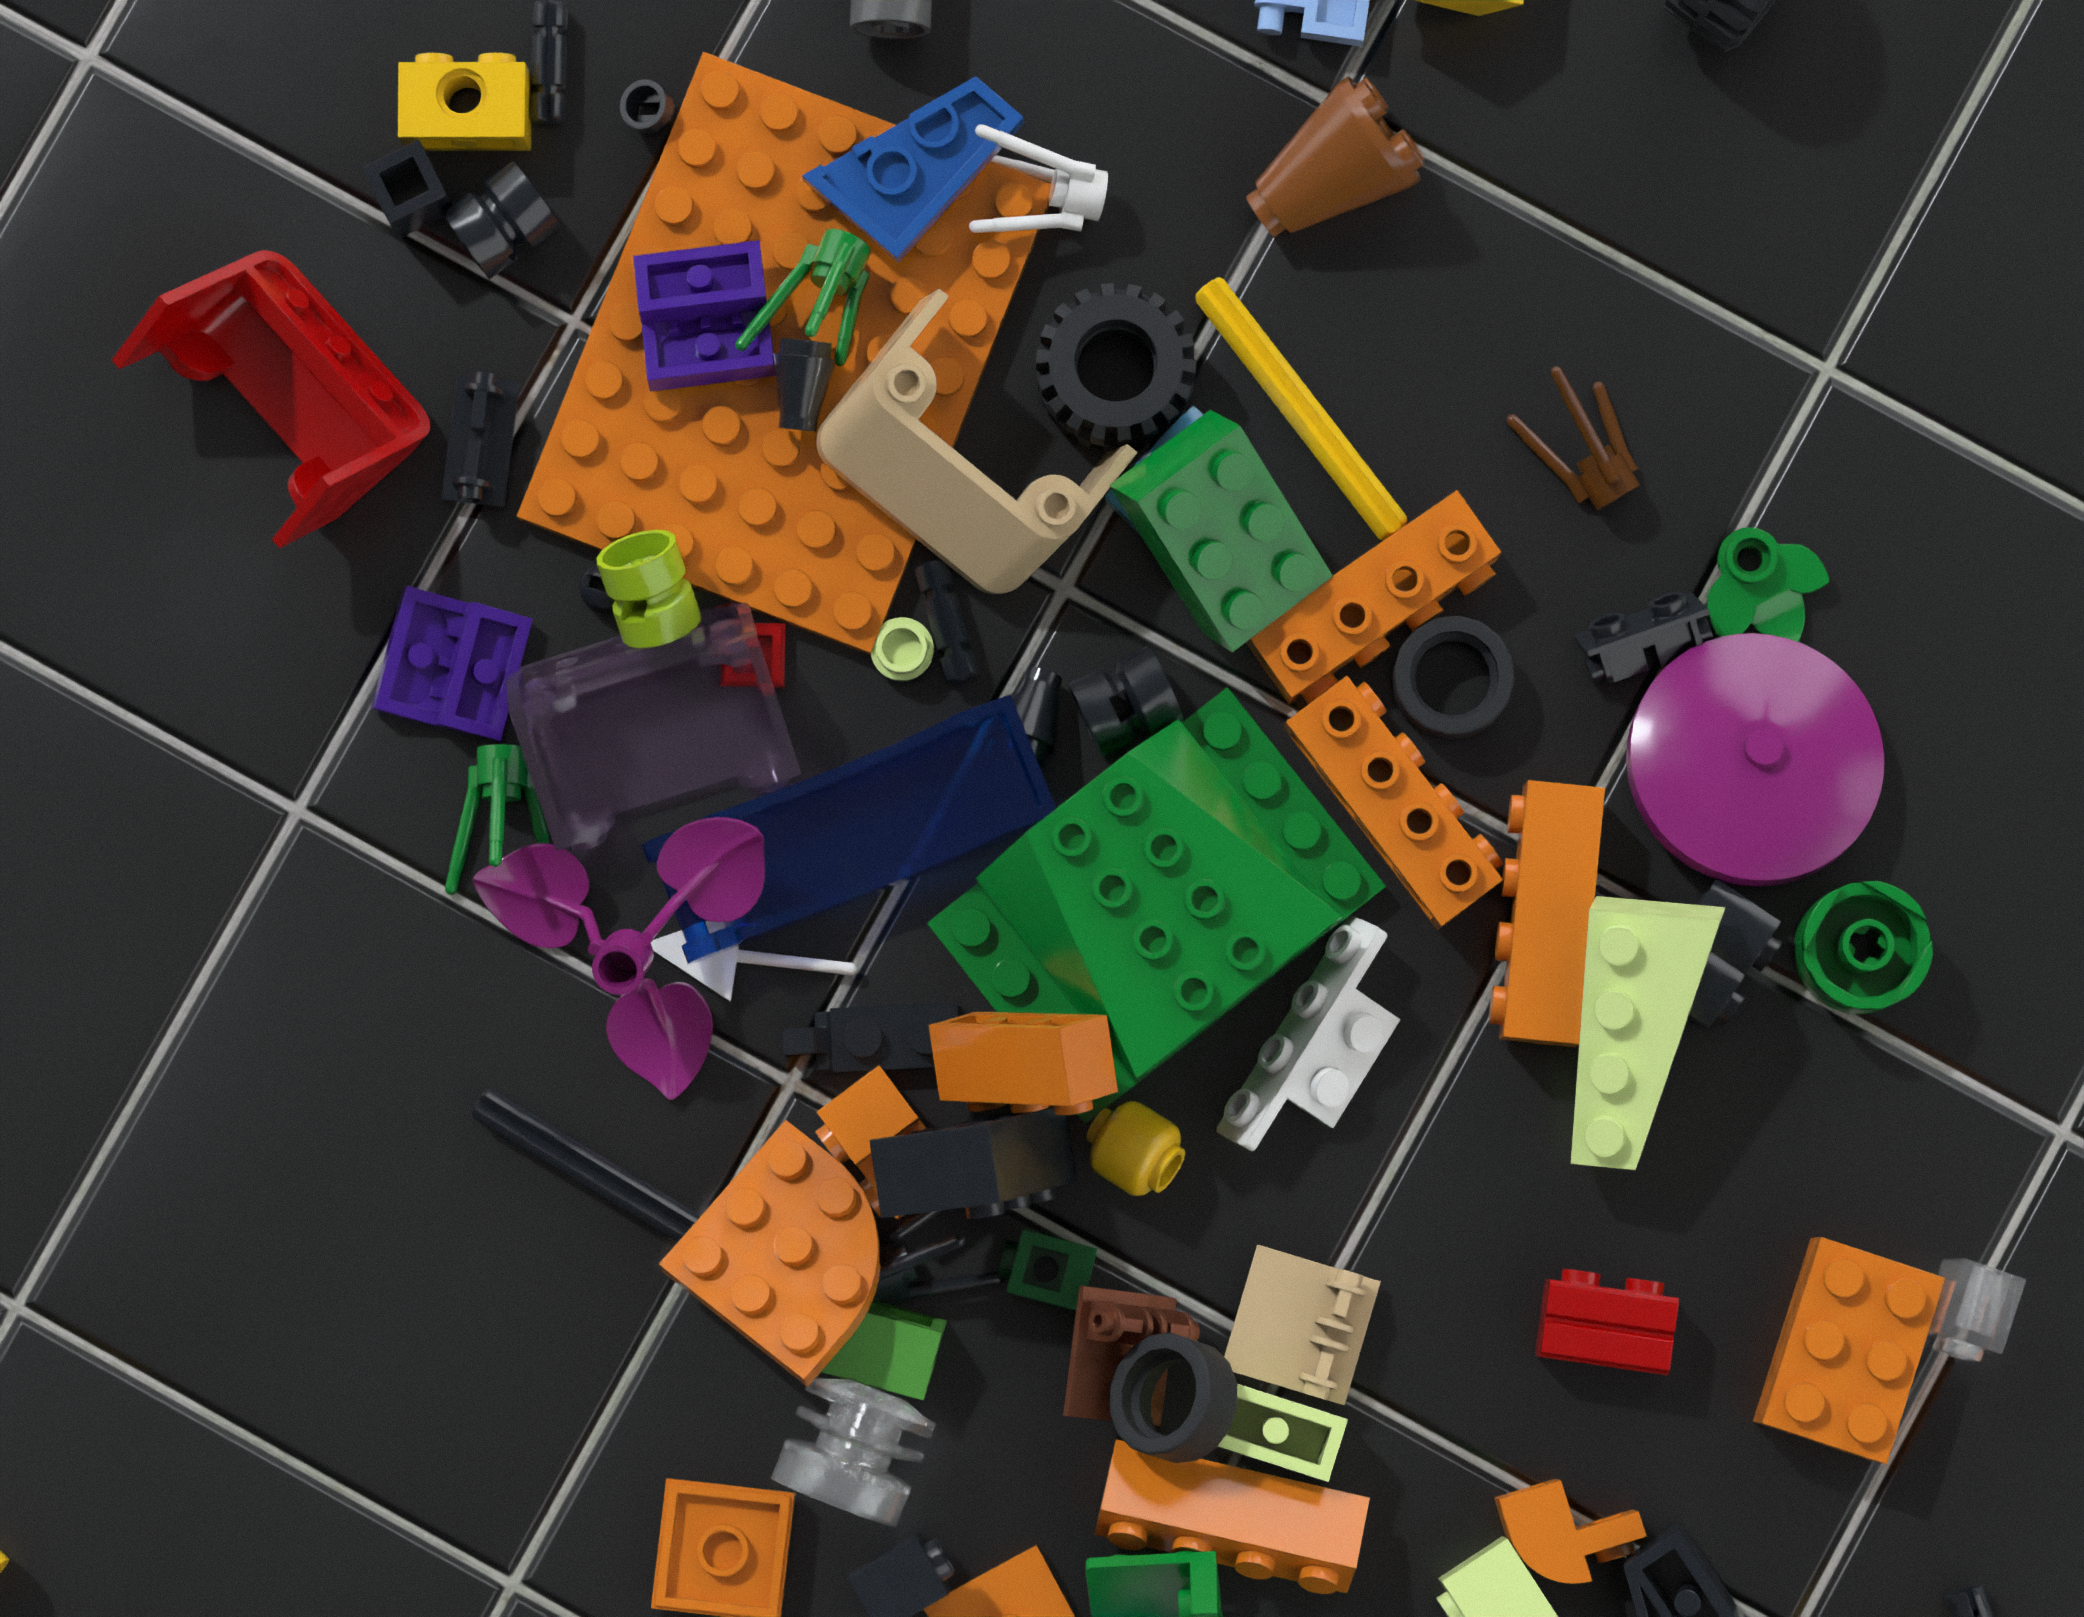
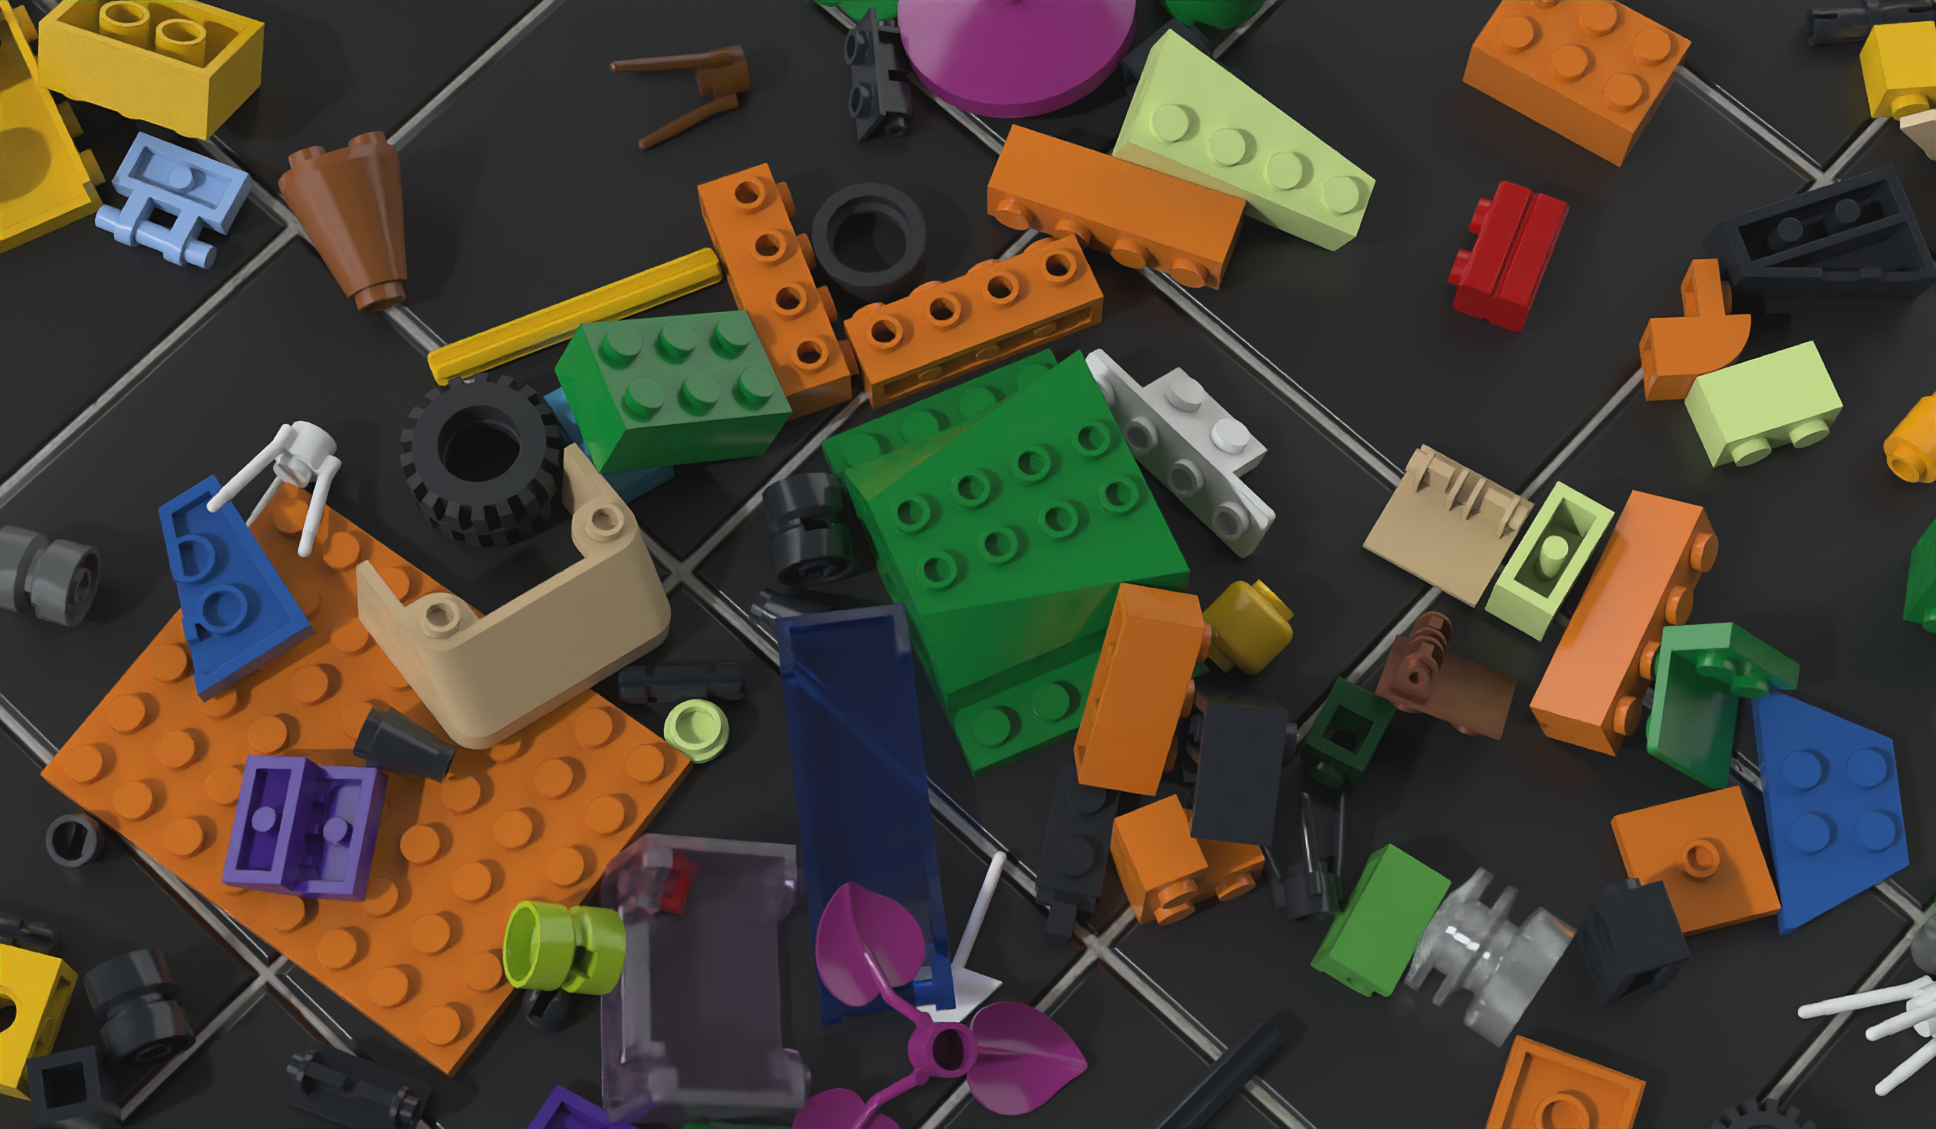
camera: 80 degrees left, 15 degrees down
orange plate [659,1120,881,1387] -> none
green plant [735,228,871,366] -> none
black tyre [1110,1333,1237,1463] -> none

